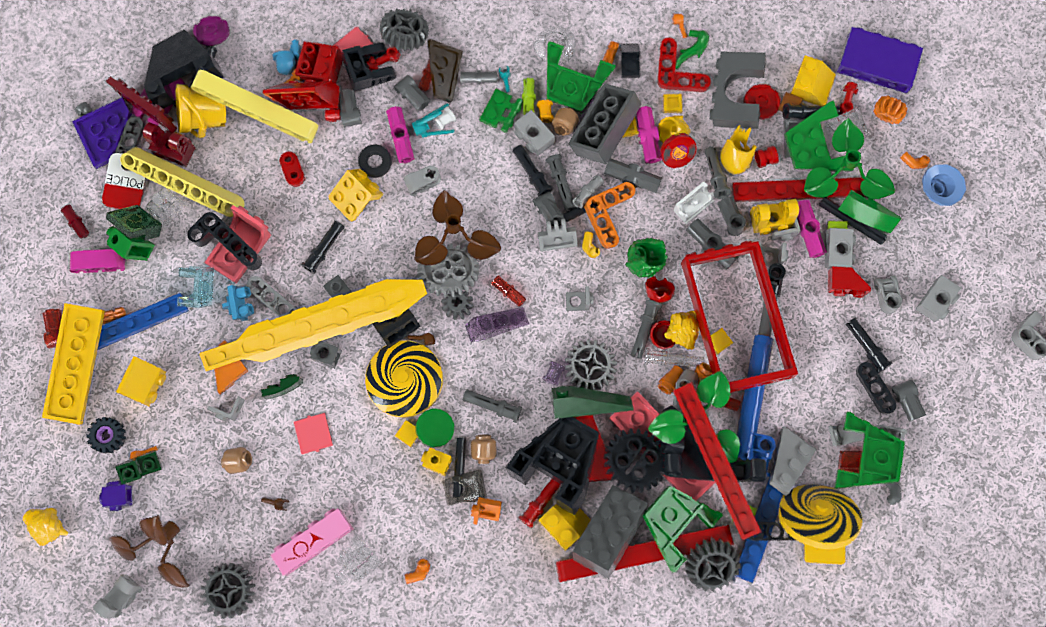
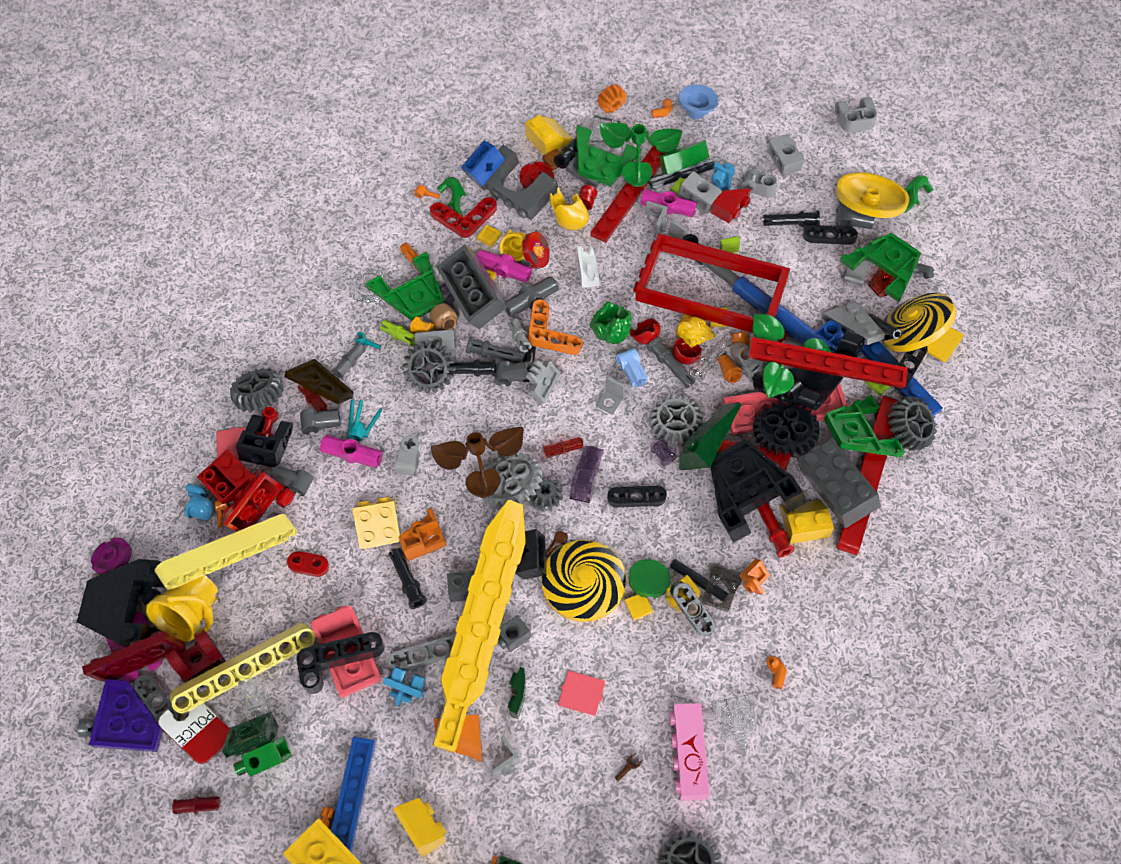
camera: 60 degrees left, 15 degrees down
dark pink beam [70,249,125,274] -> none
clear light blue panel [177,266,214,308] -> none
medium nougat head [221,447,252,474] -> none
black tyre [358,144,392,178] -> none
white bush [433,107,456,131] -> none
dark grey pin [463,389,522,423] -> none
medium nougat head [471,435,497,464] -> none
green plate [479,89,523,133] -> none
yellow arm [582,232,600,258] -> none
black slope [620,43,640,78] -> none
dark grey piece [686,218,739,270] -> none
dark grey pin [704,146,731,199] -> none
dark grey piece [717,196,746,236] -> none
yellow brick [749,199,799,235] -> none
dark purple panel [836,27,923,94] -> none
red bar [838,82,858,117] -> none
none -> orange slope [399,508,447,561]
none -> dark grey gear [402,340,456,394]
none -> blue brick [461,140,505,186]
none -> black beam [607,486,667,507]
none -> light blue piece [616,348,648,387]
none -> beam [670,581,716,636]
none -> dark azure hips [711,162,735,191]
none -> lime tile [719,236,741,253]
none -> yellow dish [835,172,909,218]
none -> black piece [868,314,902,339]
none -> green piece [904,175,934,213]

